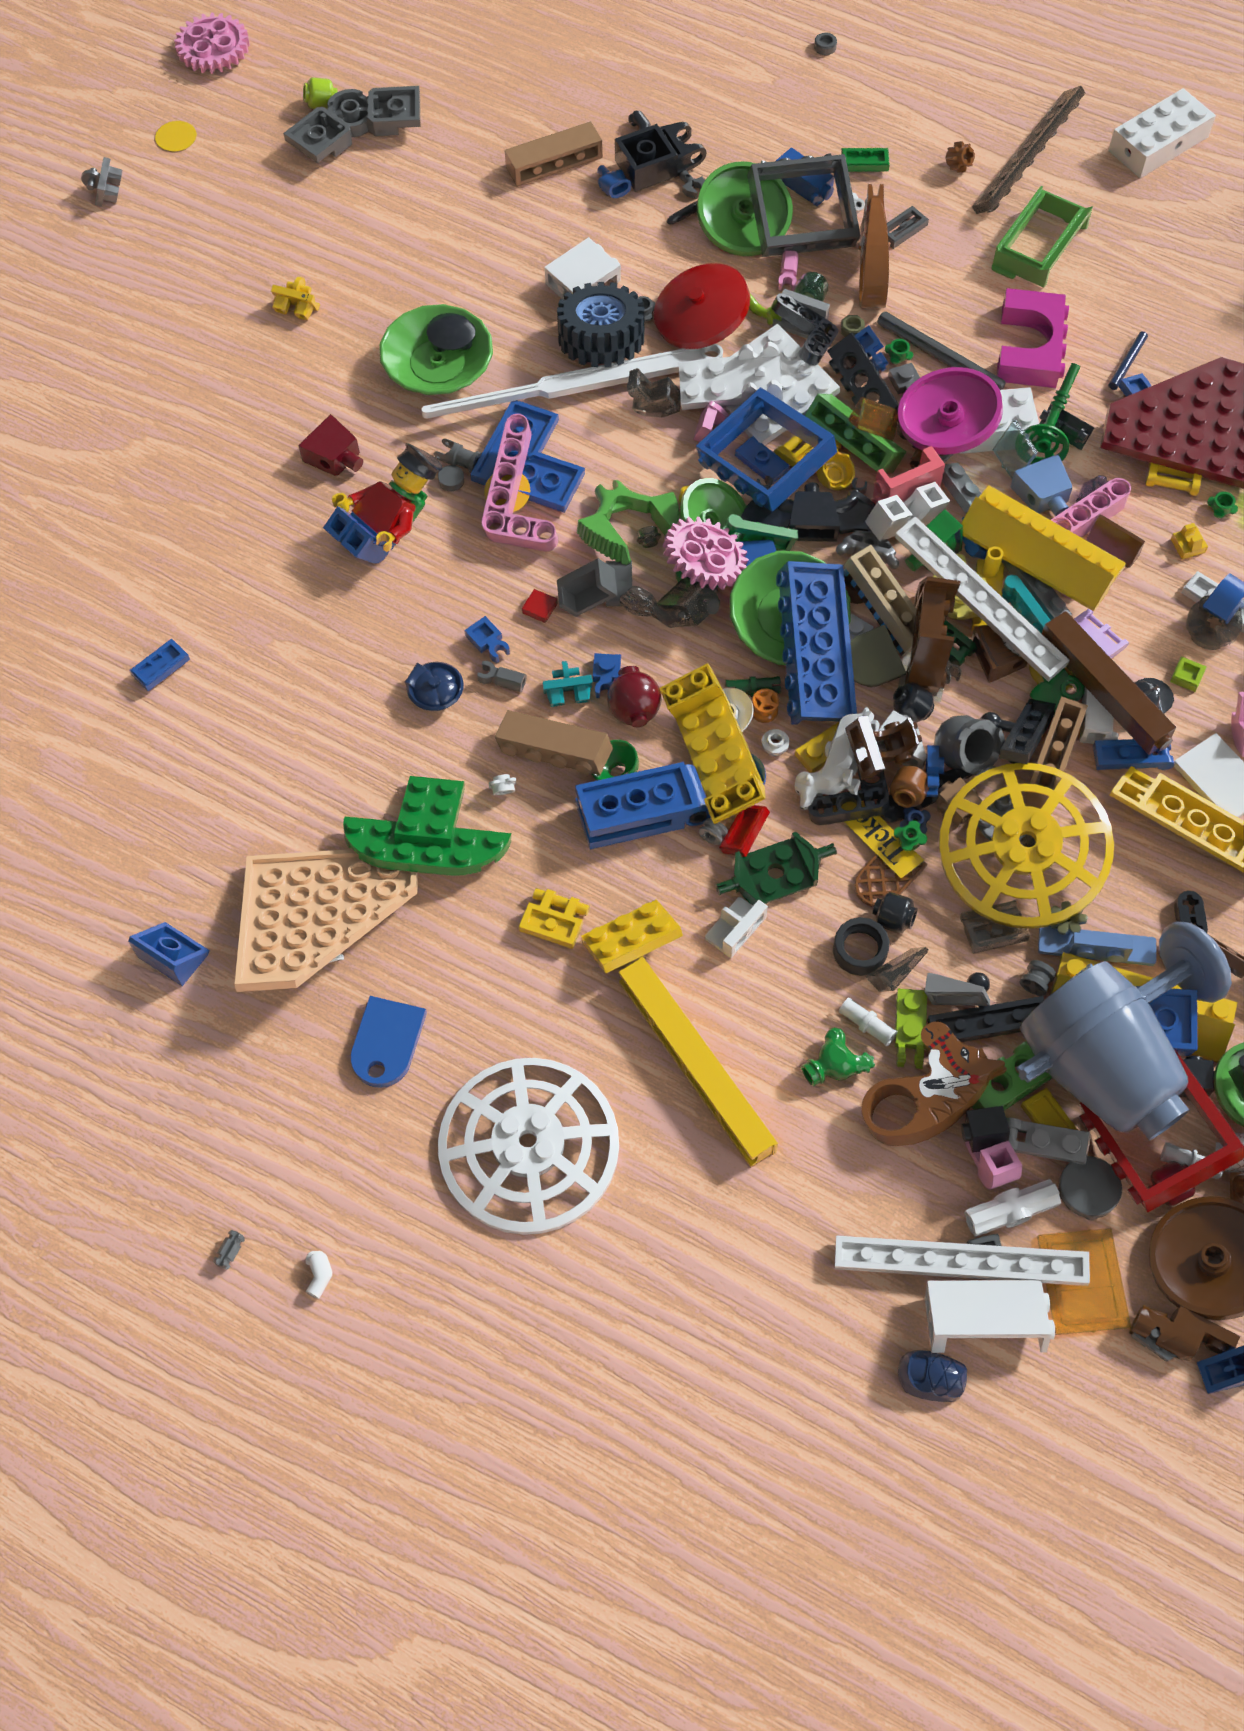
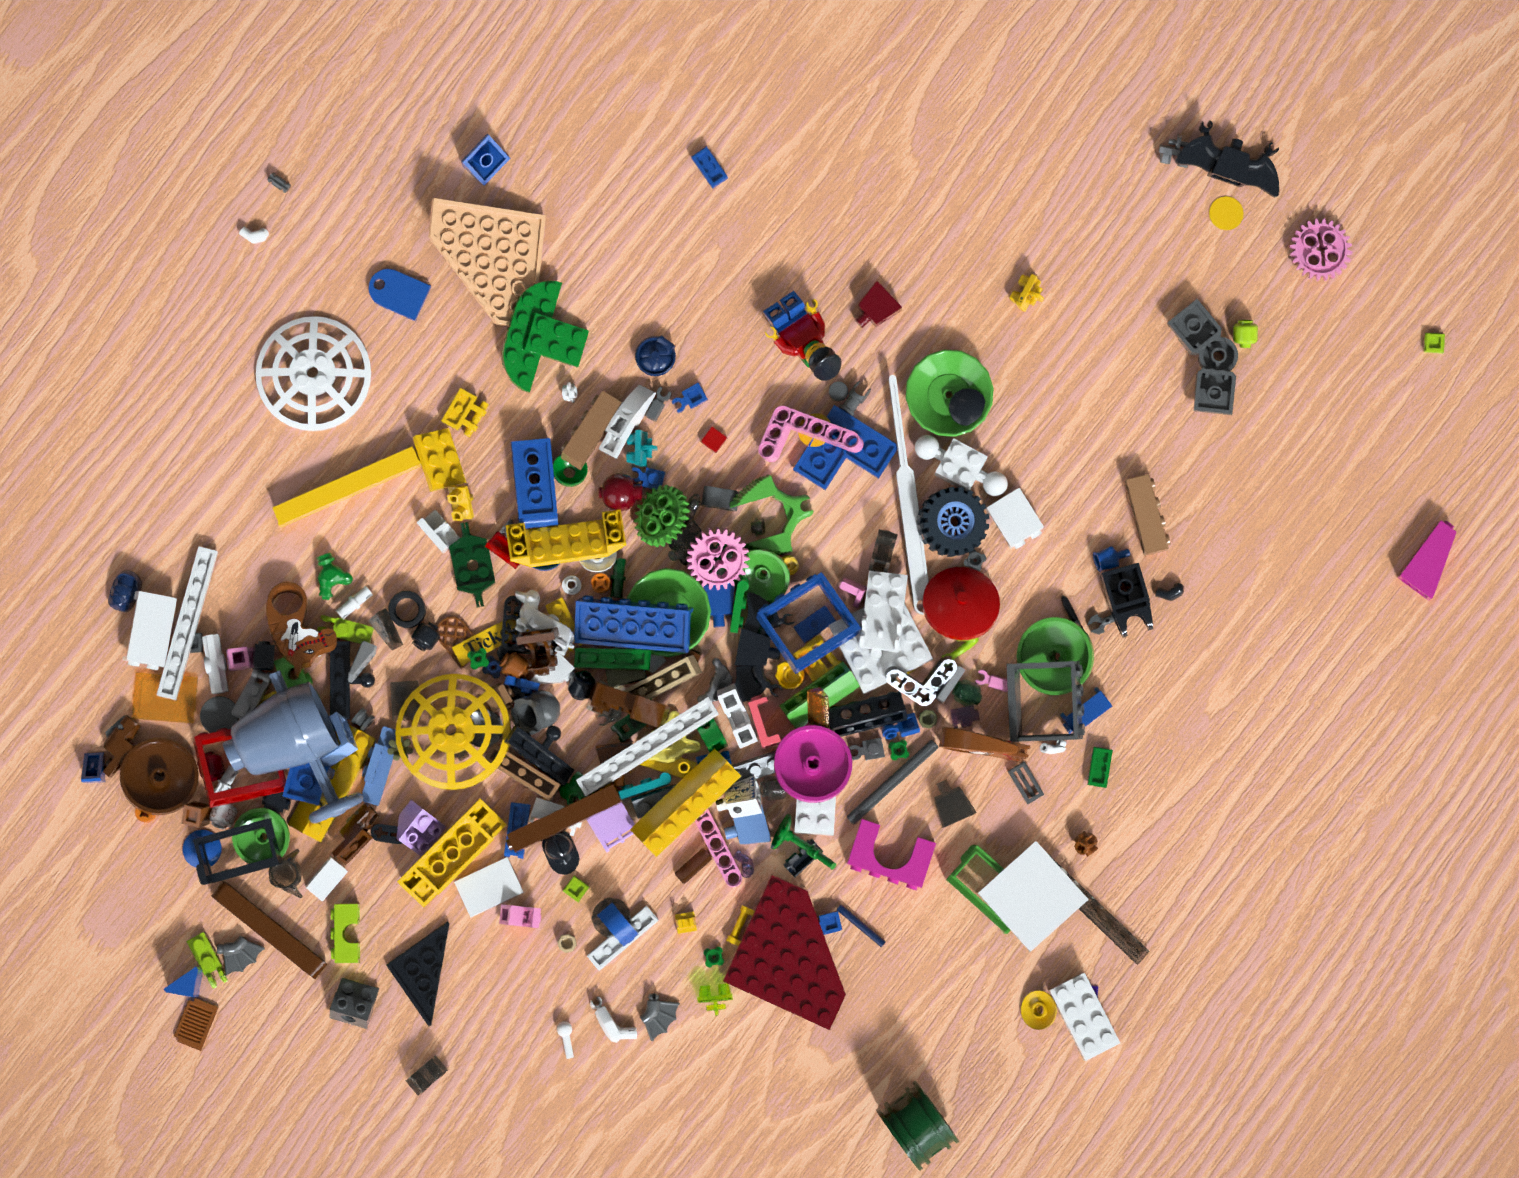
camera: 100 degrees right, 20 degrees up
dark grey panel [557,558,617,617] -> none
dark grey tile [814,33,837,55] -> none
clear light blue piece [993,420,1038,479] -> none
none -> lavender slope [397,800,446,857]
none -> yellow hips [447,485,474,521]
none -> green plate [574,648,651,670]
none -> white slope [599,385,656,459]
none -> bright green gear [634,485,690,547]
none -> white torso [716,776,762,818]
none -> clear smoke head [760,775,787,801]
none -> white brick [915,435,1008,496]
none -> clear smoke torso [934,779,976,829]
none -> brick [950,705,980,729]
none -> white tile [978,841,1089,952]
none -> yellow dish [1021,990,1057,1030]
none -> black torso [1175,120,1279,198]

